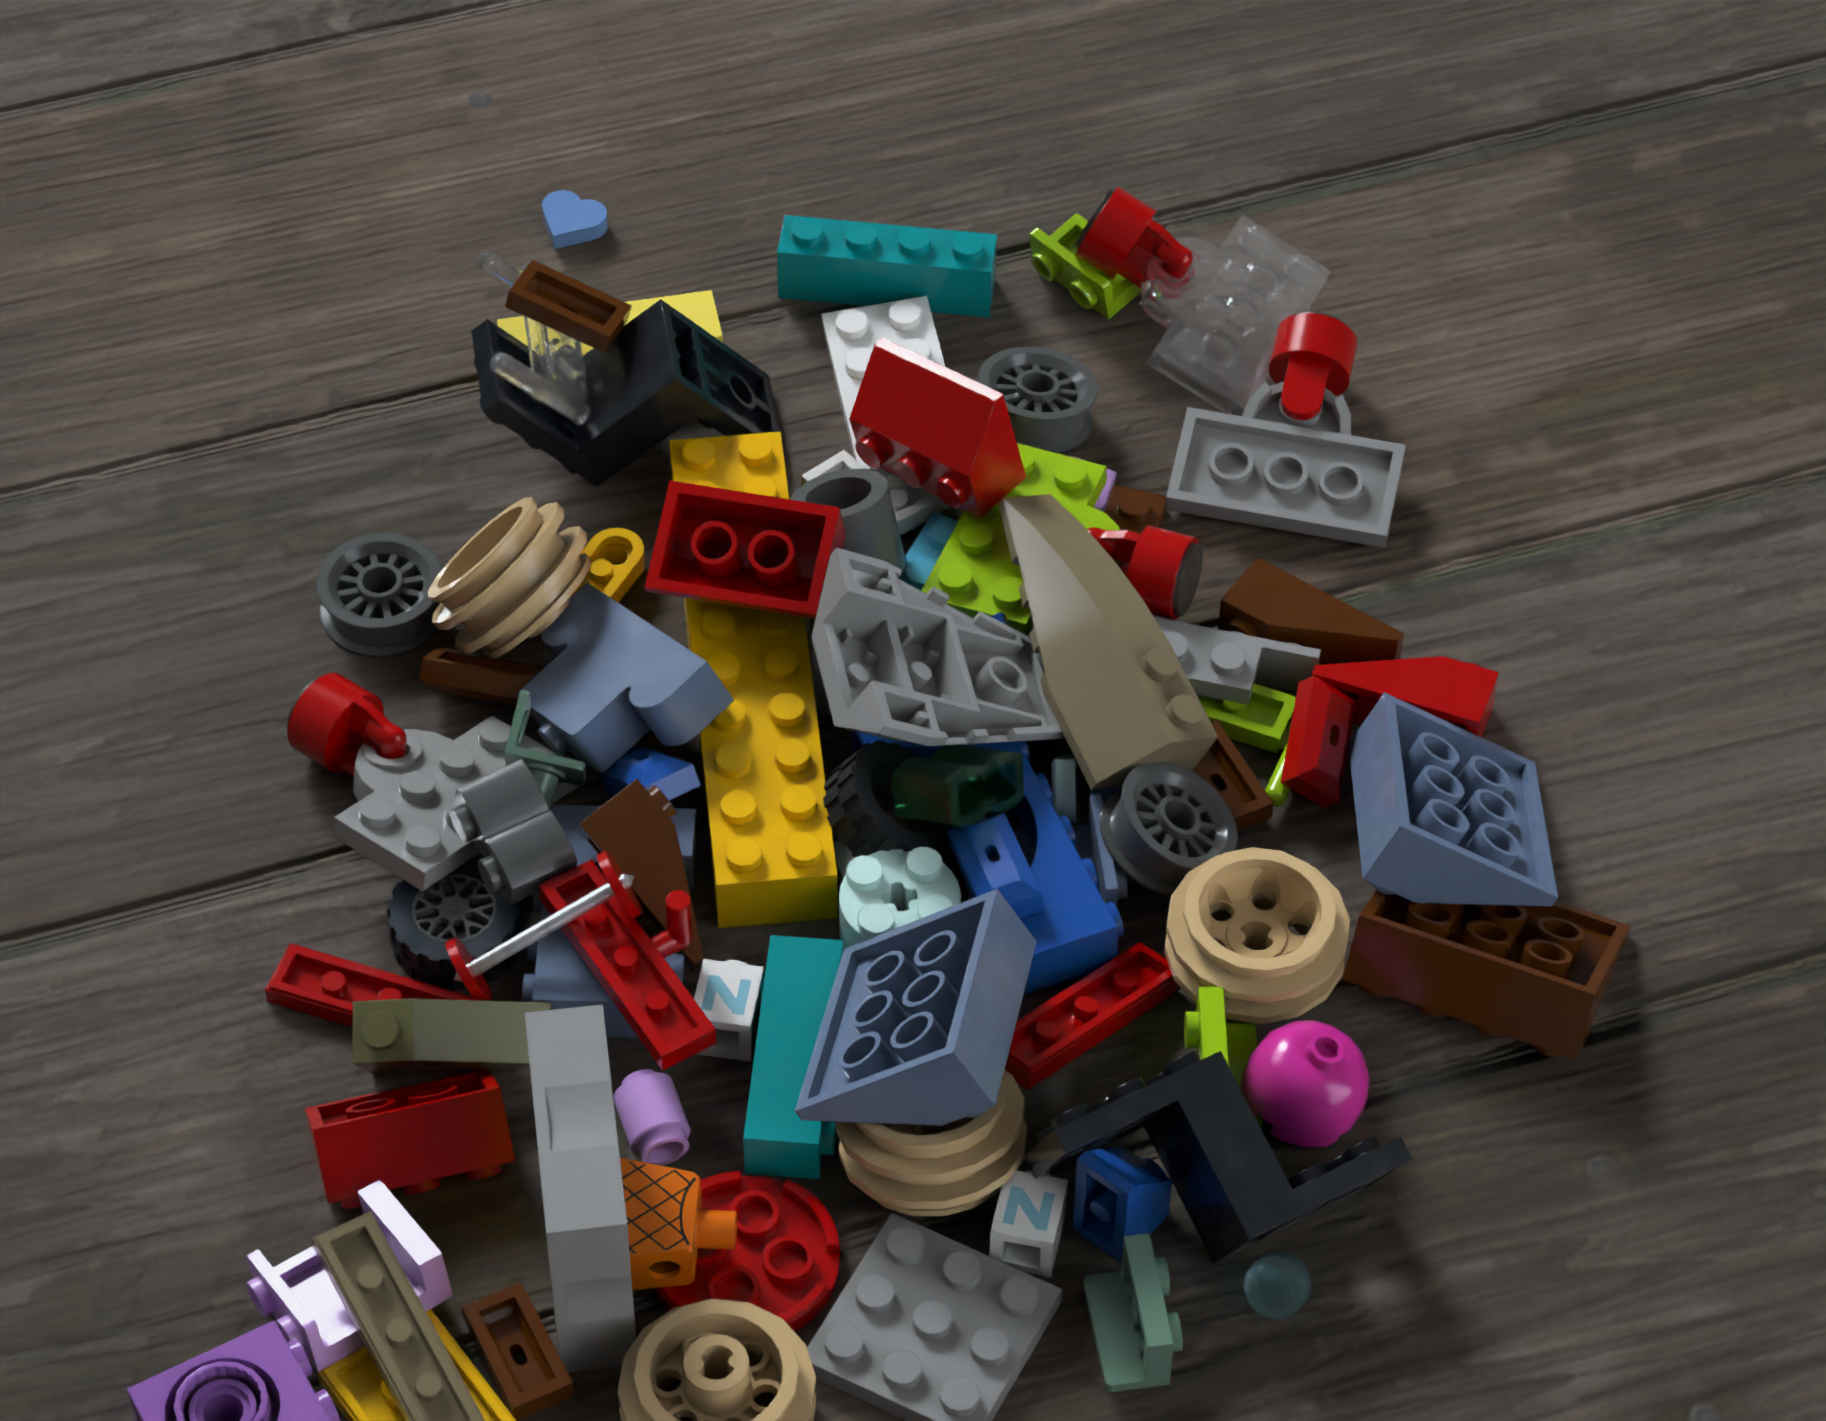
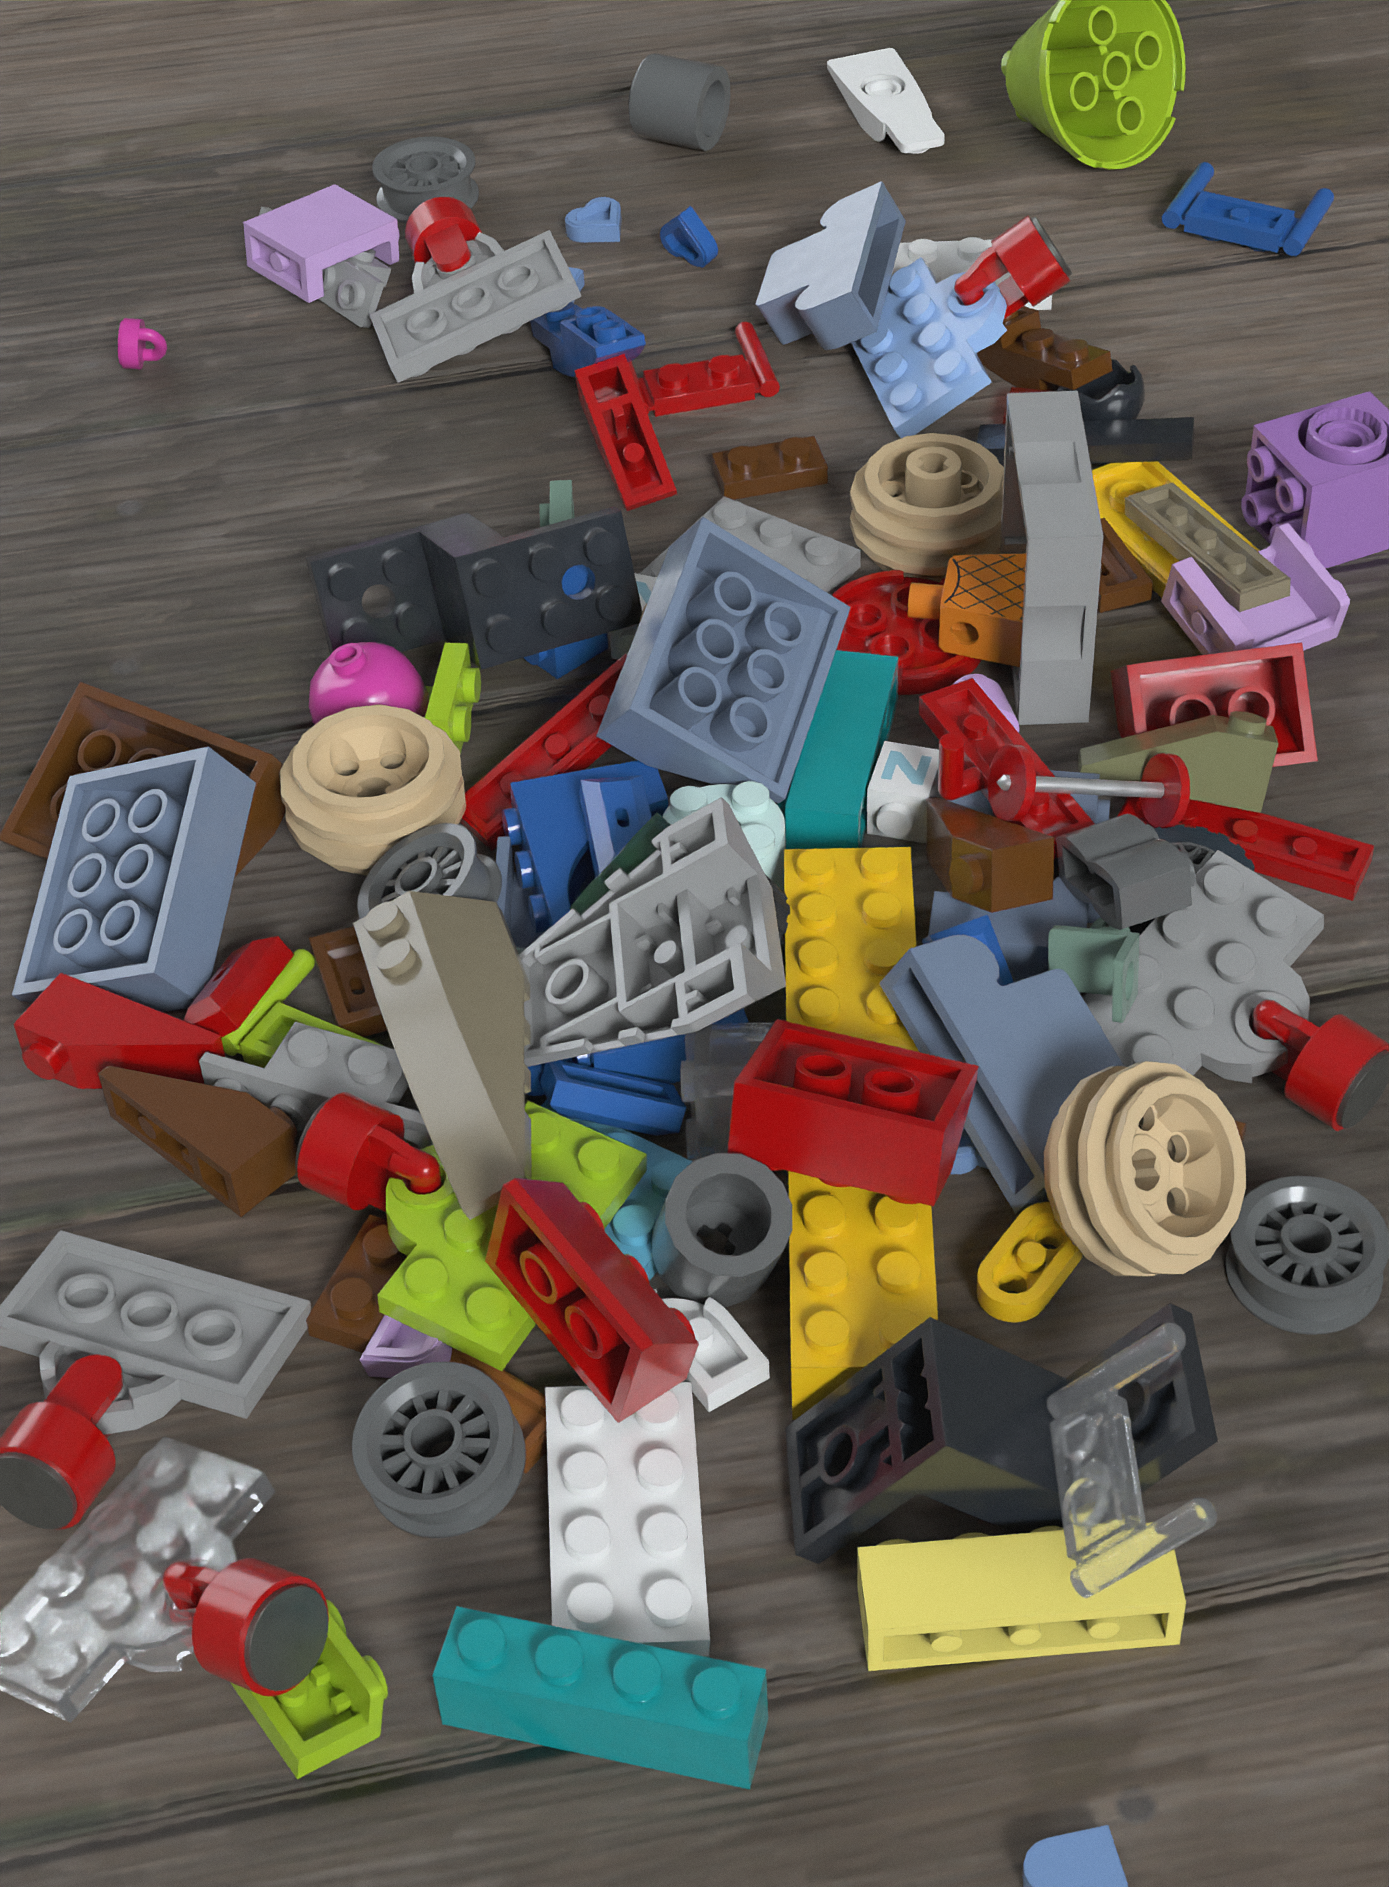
camera: 170 degrees left, 5 degrees down
reddish brown piece [505,260,632,353] -> none

